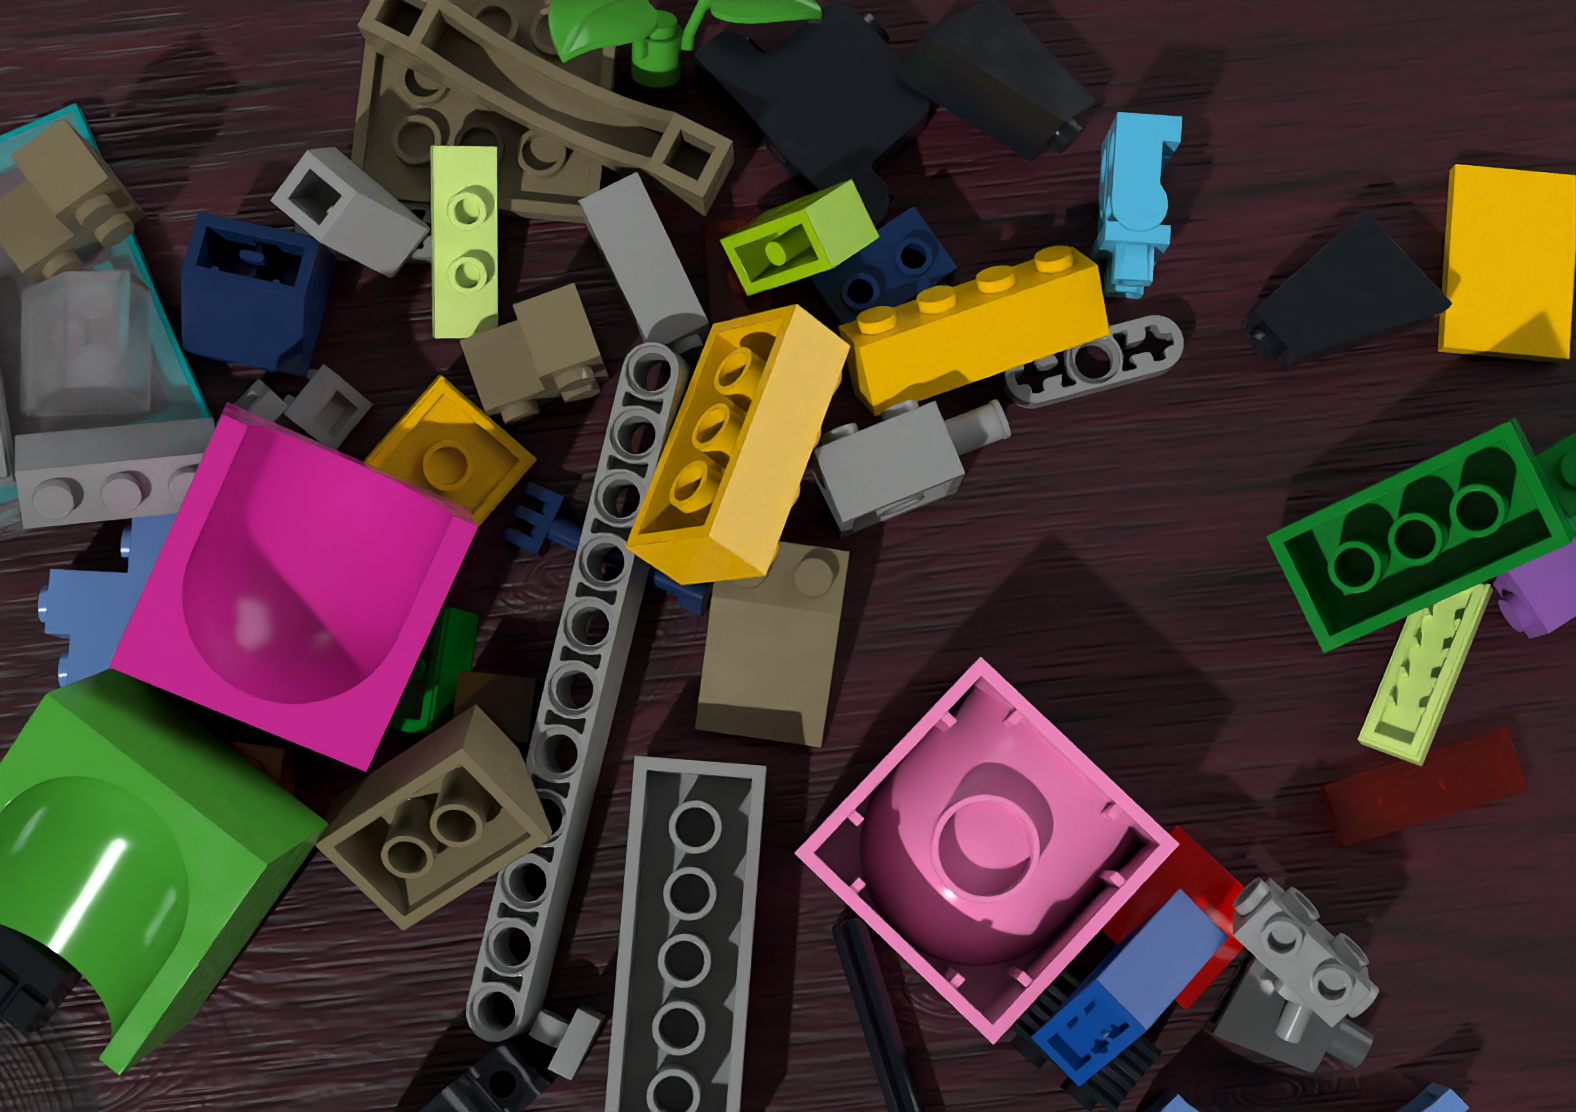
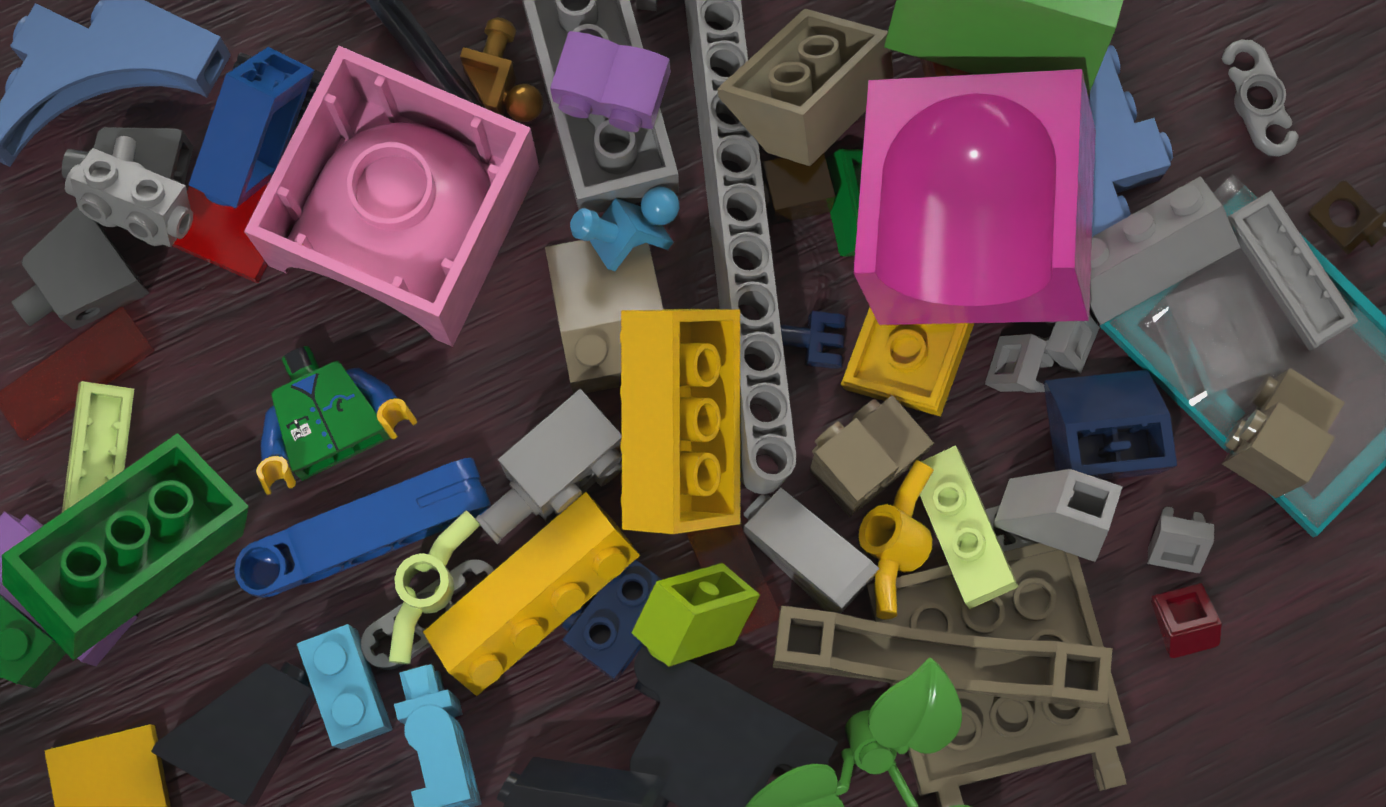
camera: 160 degrees right, 5 degrees down
none -> dark grey torso [11,206,149,329]
none -> blue piece [234,458,492,598]
none -> torso [256,346,417,495]
none -> medium azure brick [296,624,393,749]
none -> yellowish green piece [389,510,480,664]
none -> pearl gold piece [460,17,543,122]
none -> medium lavender brick [550,31,671,132]
none -> dark azure piece [570,186,680,271]
none -> yellow piece [858,460,934,620]
none -> light grey tile [1148,507,1214,574]
none -> dark red slope [1151,583,1222,658]

